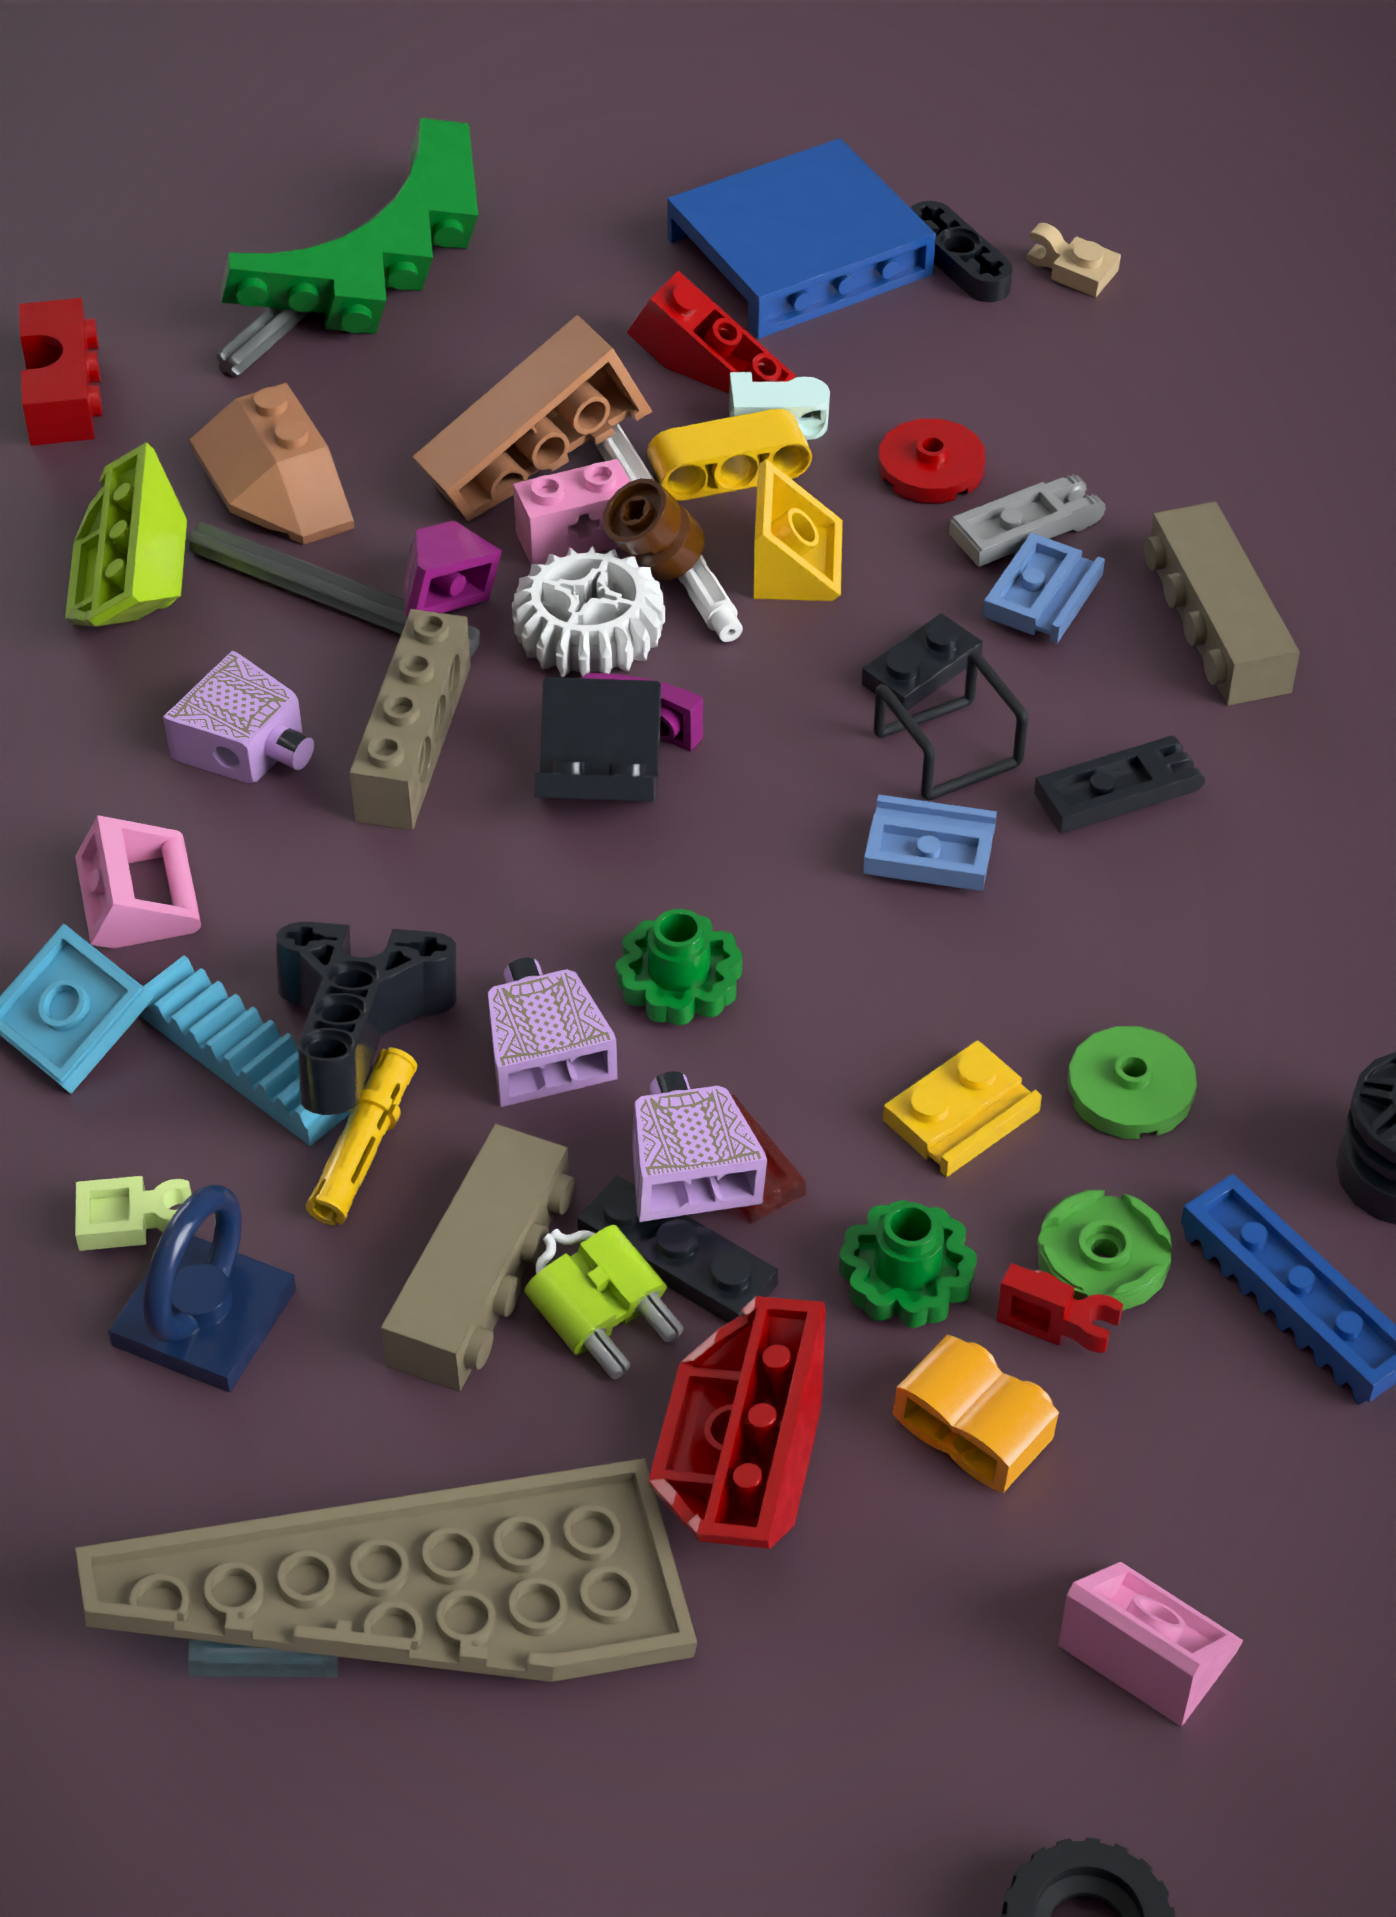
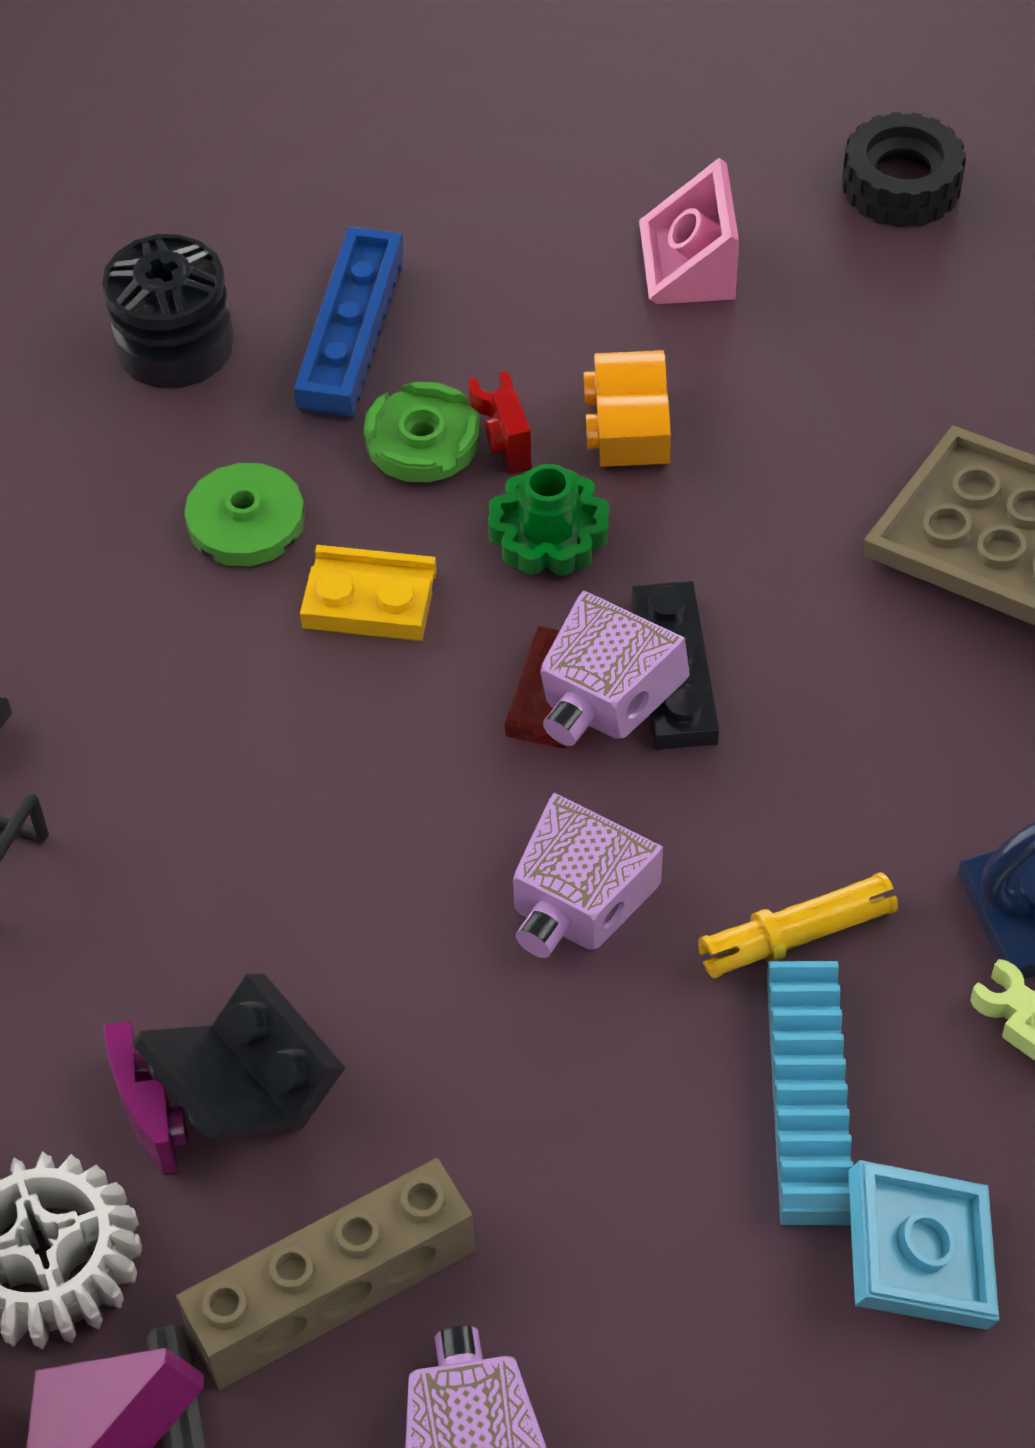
camera: 130 degrees left, 5 degrees up
bright pink tile [75,815,201,949] -> none
black beam [276,922,457,1115] -> none
dark tan brick [381,1124,576,1392] -> none
lime piece [524,1225,683,1379] -> none
green plant [616,909,742,1026] -> none
red wedge [648,1296,826,1549] -> none
medium blue plate [863,794,997,891] -> none

